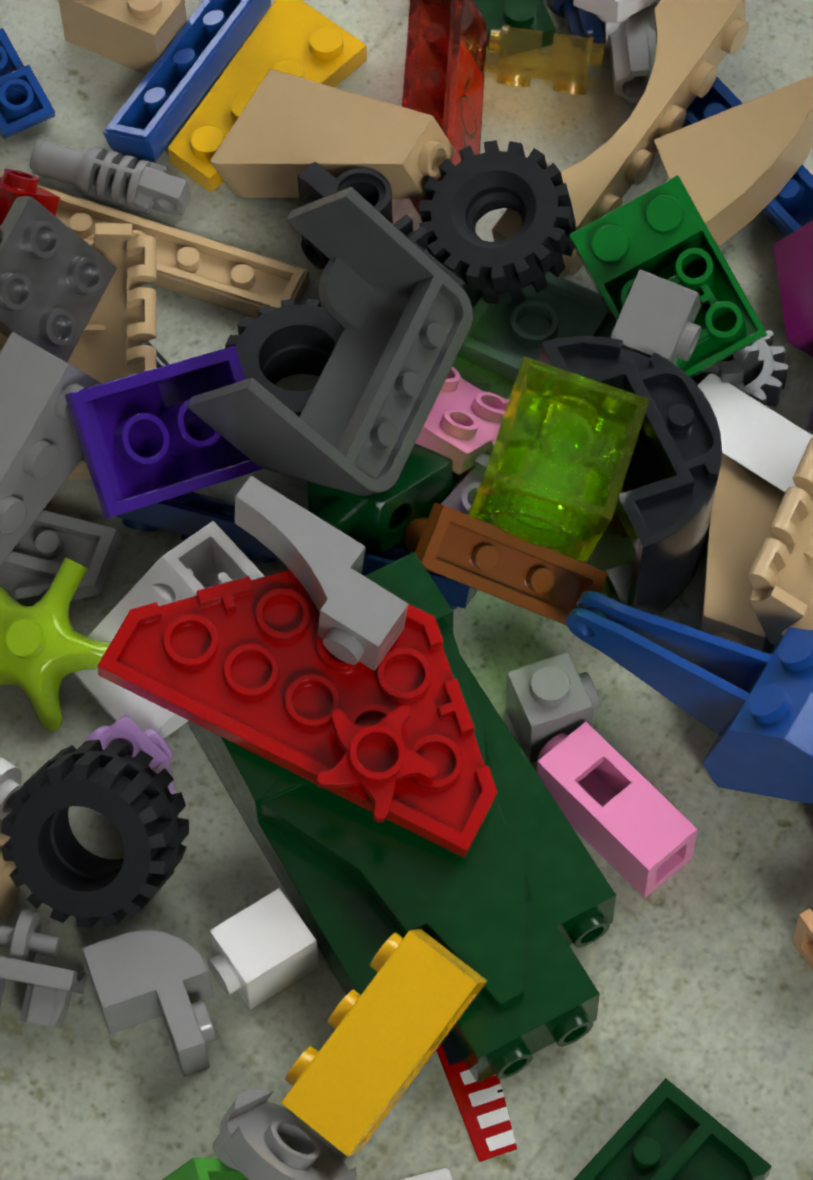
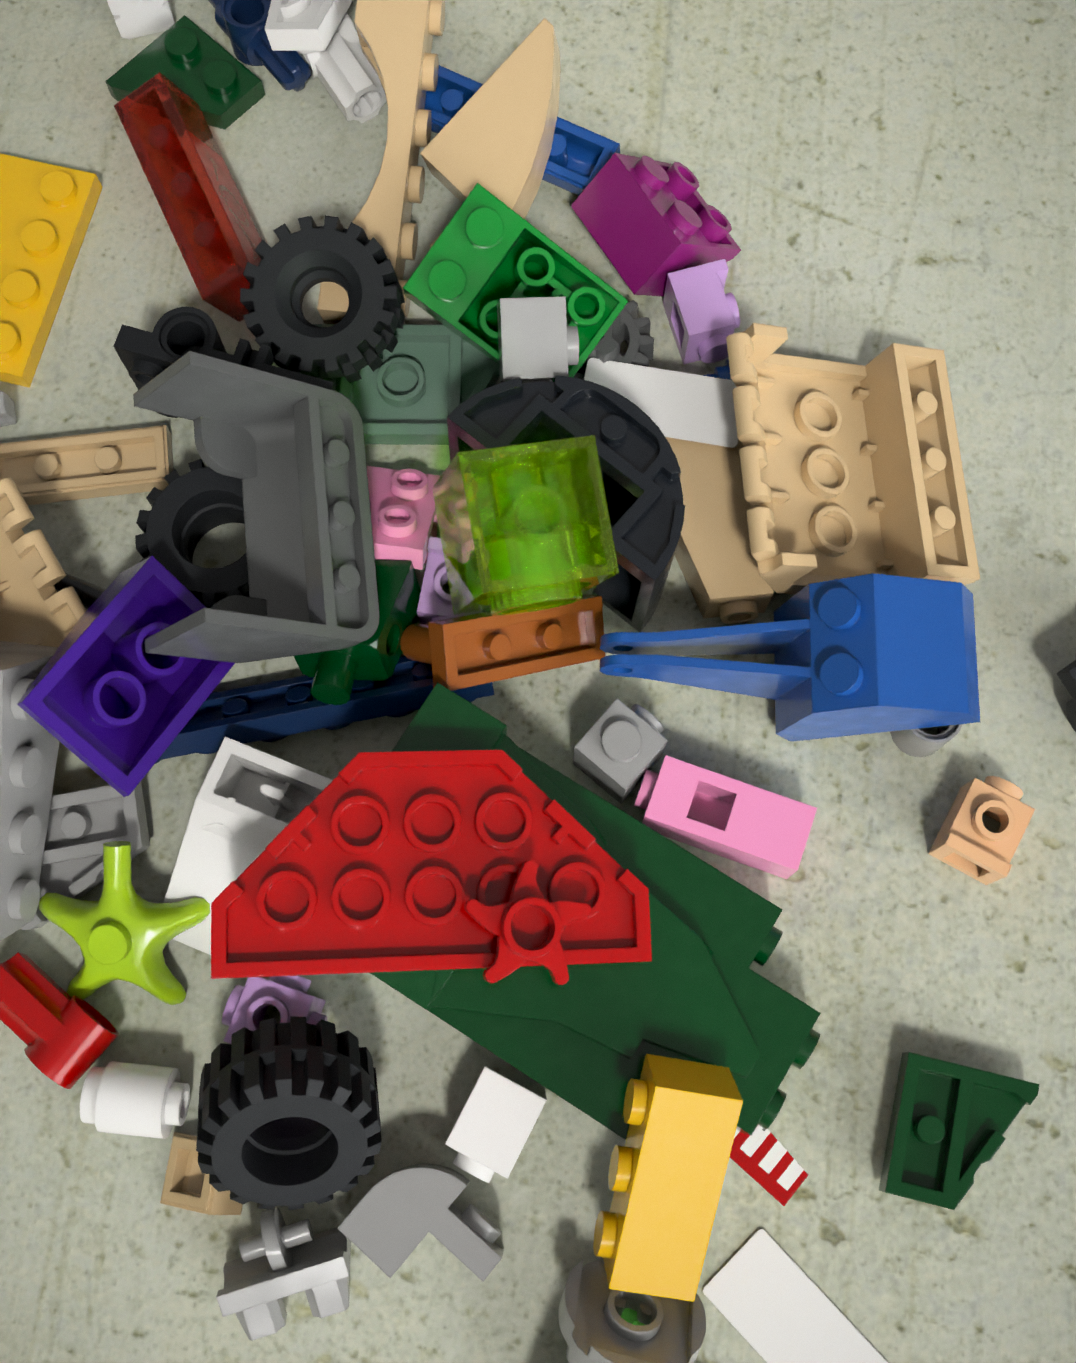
camera: 30 degrees left, 15 degrees up
tan slope [210,69,456,199] -> none
light grey slope [234,475,409,671] -> none
clear yellow hinge [484,25,605,95] -> none

